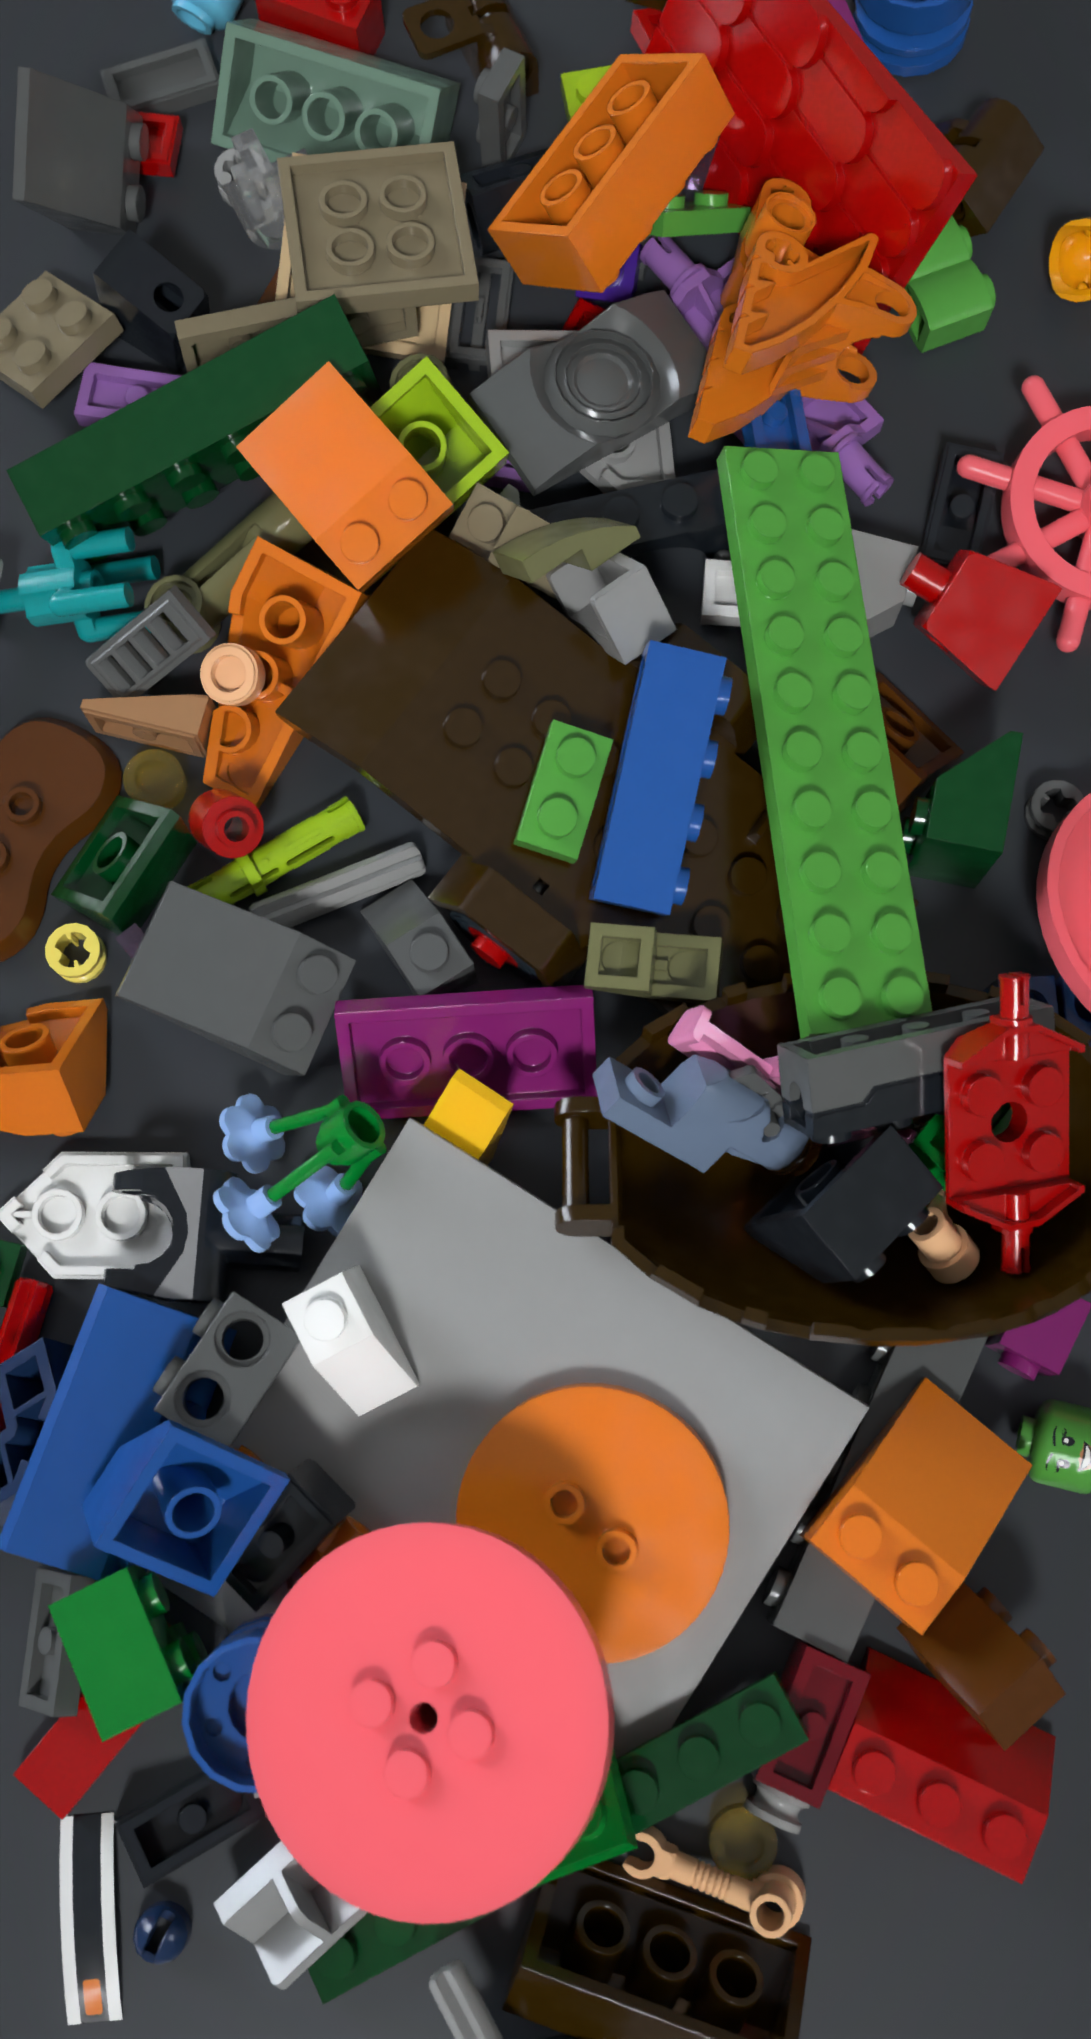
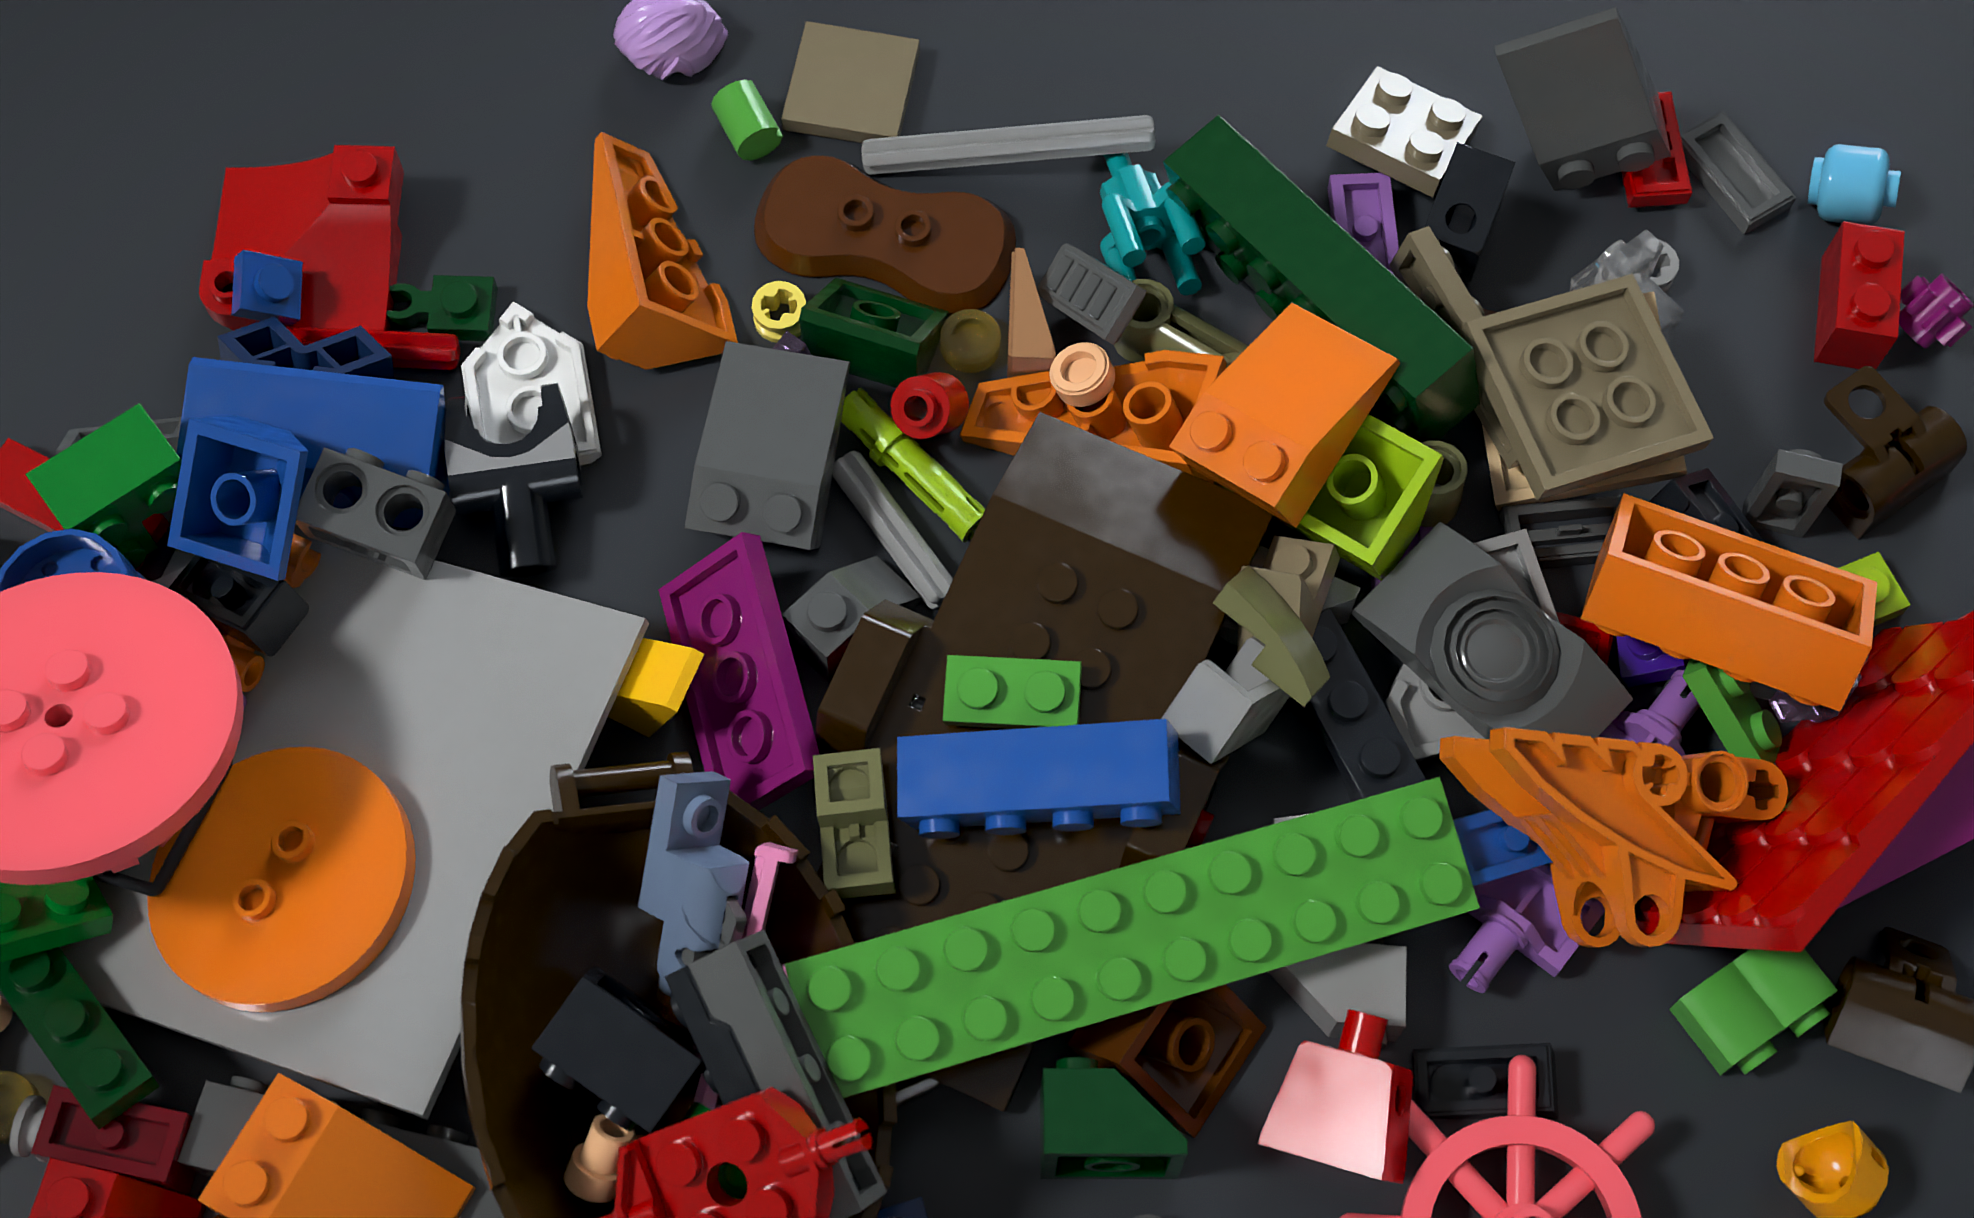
camera: 75 degrees right, 10 degrees down
sand green slope [211,18,460,164] -> none
light blue plant [213,1093,387,1253] -> none
white slope [282,1265,420,1416] -> none

